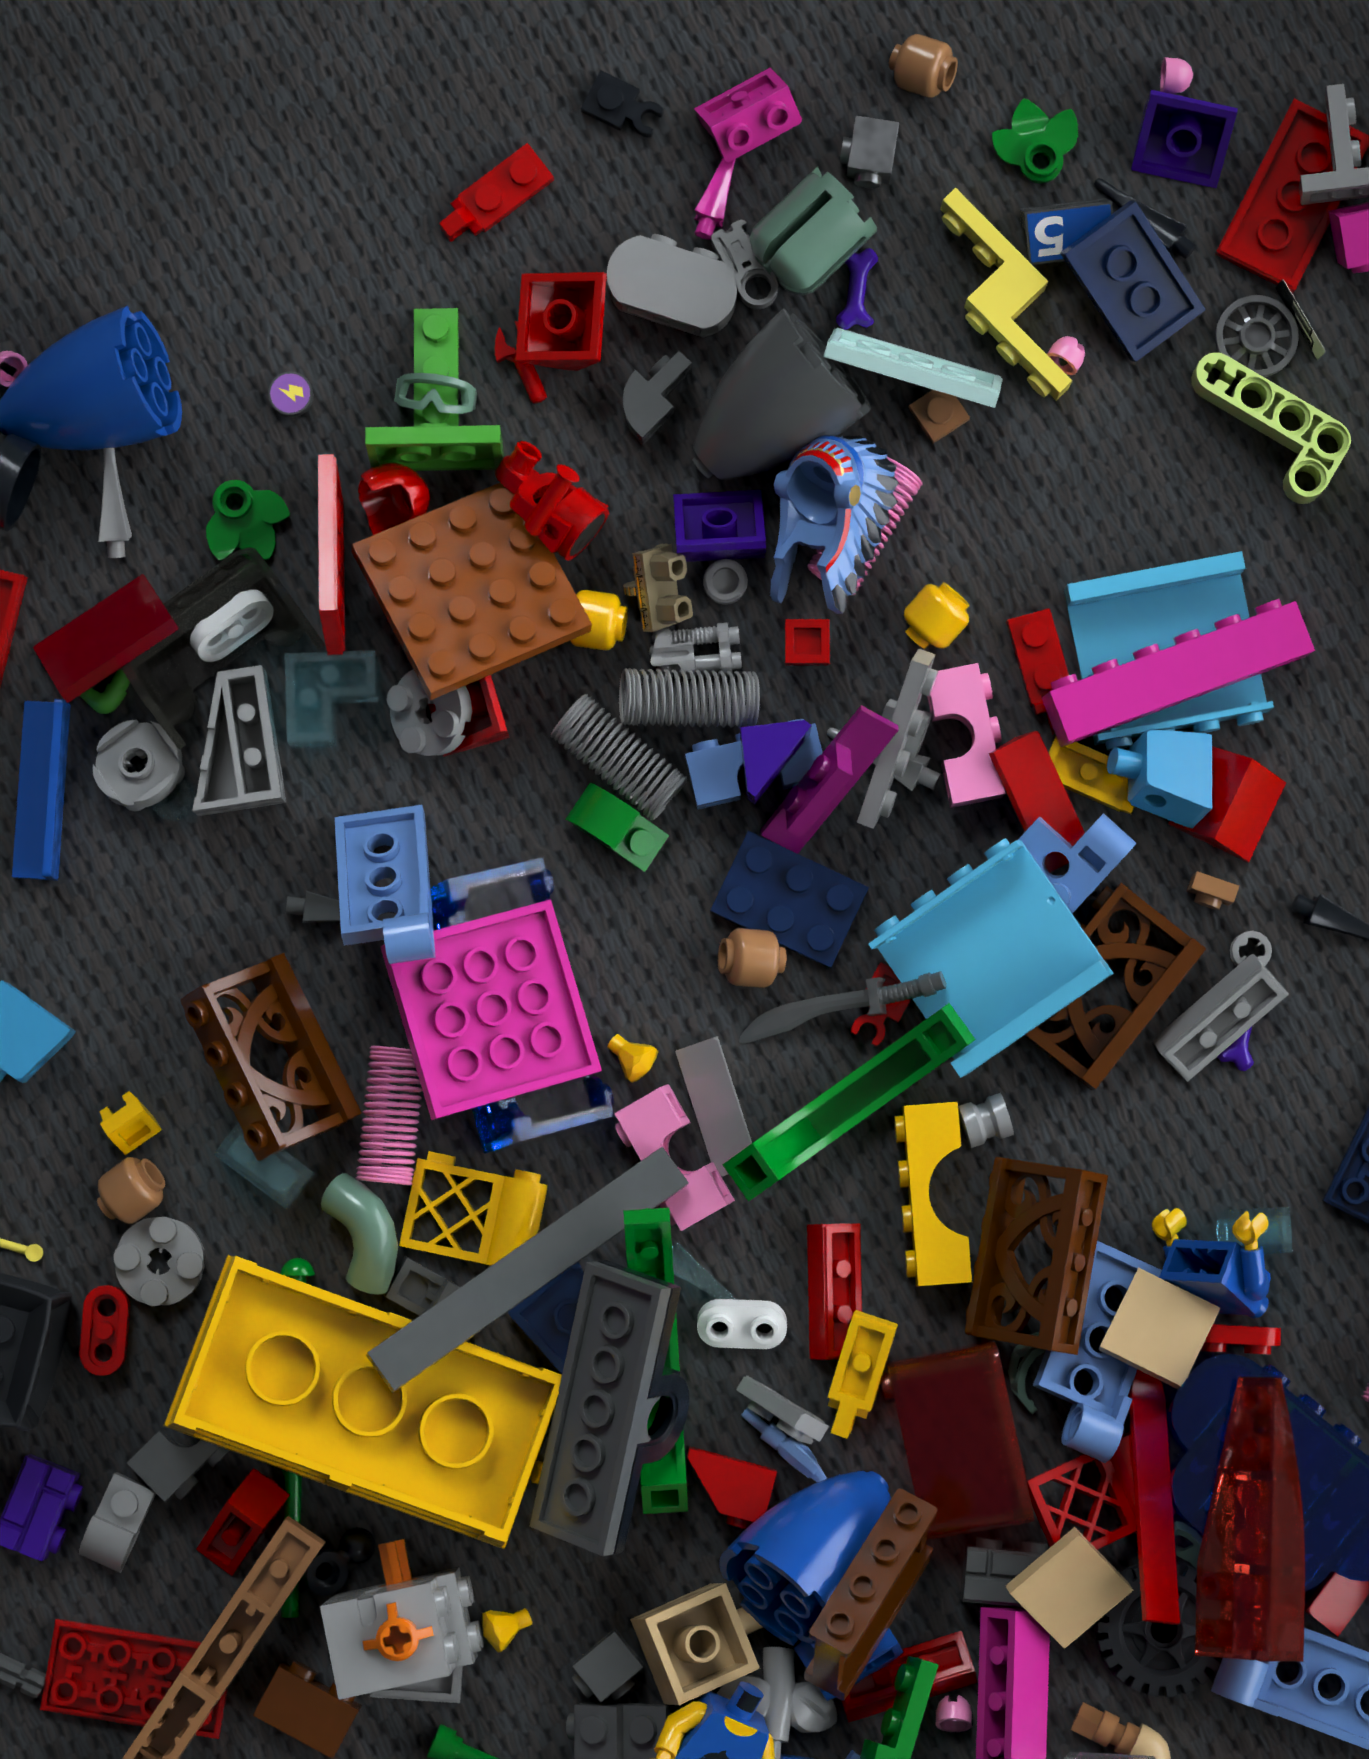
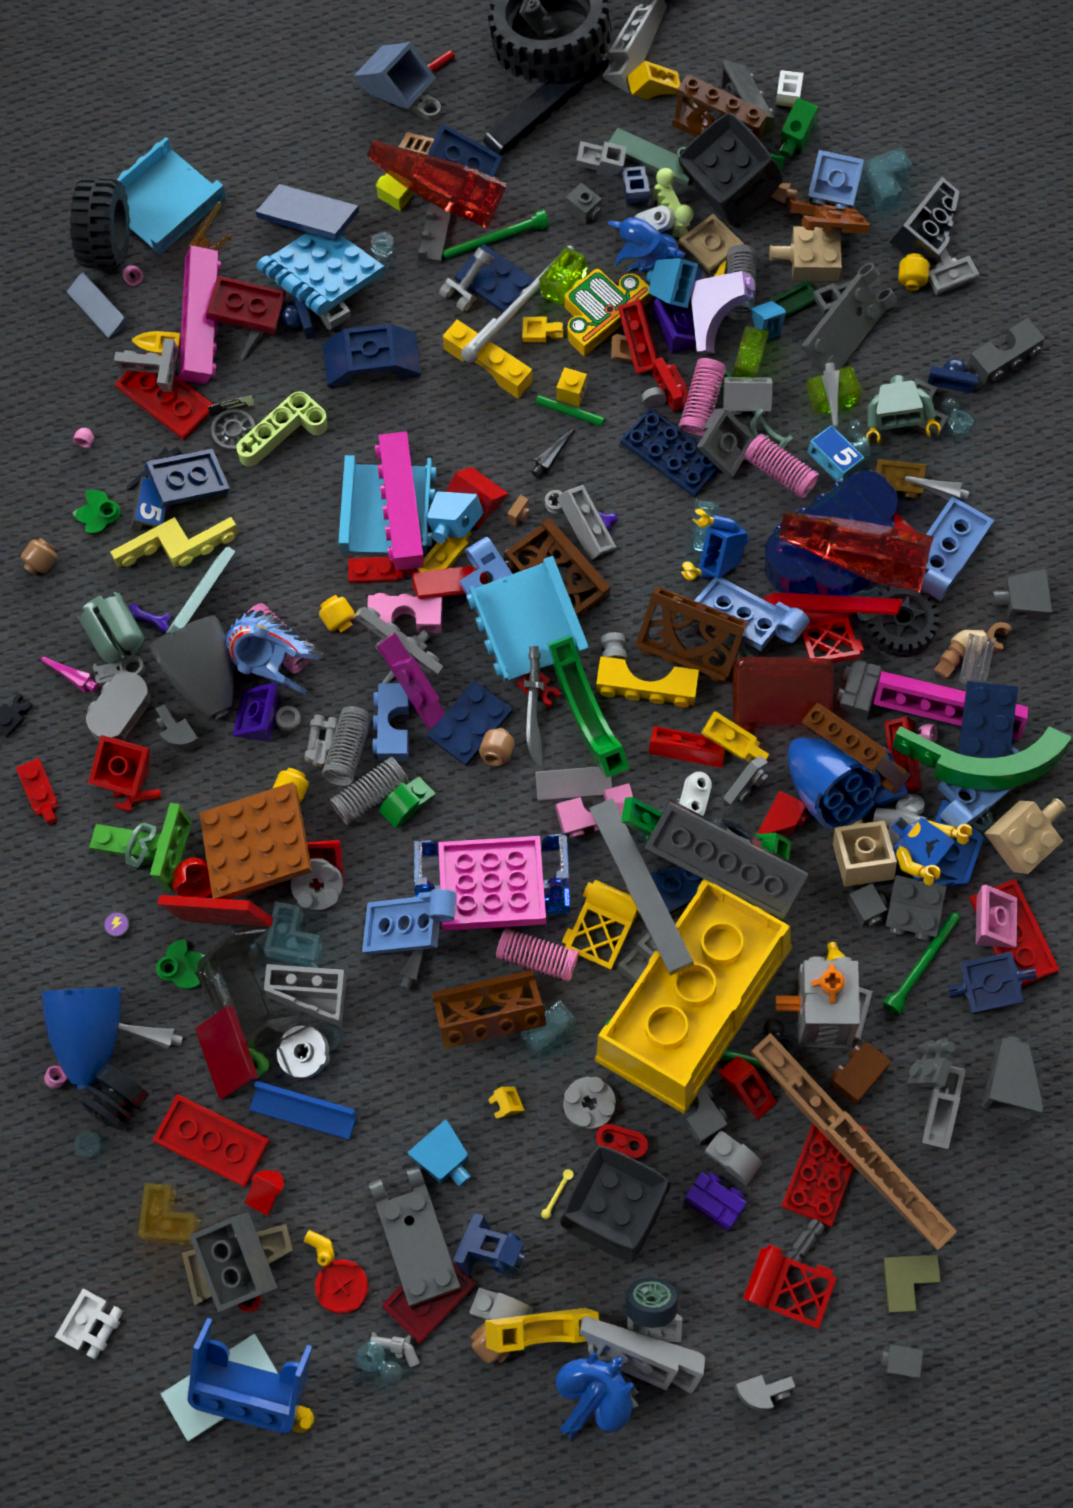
camera: 75 degrees left, 15 degrees down
medium nougat head [97,1157,165,1224] -> none
white plate [190,590,274,662] -> none
sand green cylinder [321,1173,398,1295] -> none
red piece [495,441,609,561] -> none
yellow rock [607,1034,658,1083] -> none
dark tan hips [623,544,693,632] -> none
dark pink bracket [694,68,802,162] -> none
dark purple slope [740,720,812,805] -> none
light blue hand [741,1408,827,1482] -> none
red tile [785,619,830,666] -> none
flat silver brick [840,116,899,188] -> none
medium nougat plate [908,390,970,444] -> none
tan tile [1005,1527,1134,1649] -> none
bright pink hinge [1047,336,1085,375] -> none
tan tile [1099,1267,1220,1391] -> none
dark purple slope [1131,90,1238,189] -> none
red plate [1200,1324,1281,1355] -> none

